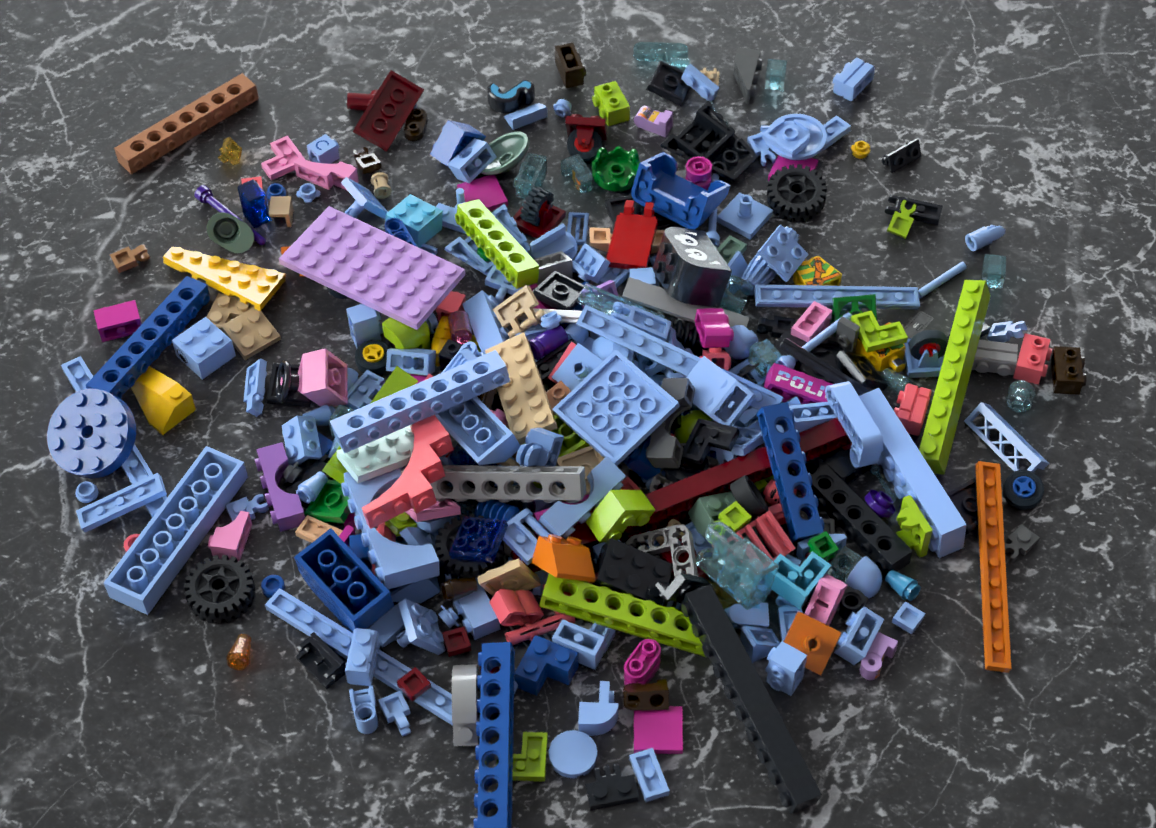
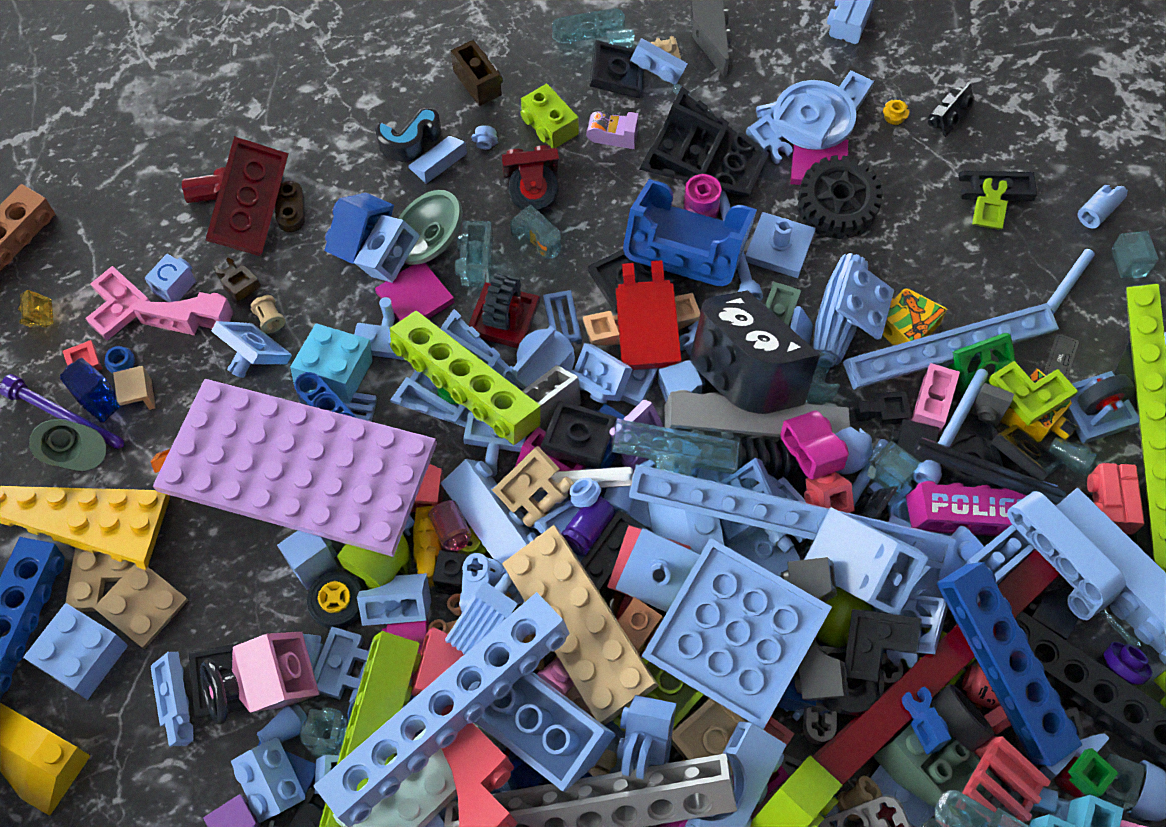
camera: 15 degrees left, 10 degrees up
light blue plate [296,183,320,203] -> none
green plate [592,146,640,192] -> none
light blue hinge [610,301,671,341] -> none
lime plate [709,501,752,541] -> none
clear light blue brick [765,59,787,91] -> none
none -> blue plate [902,686,951,755]

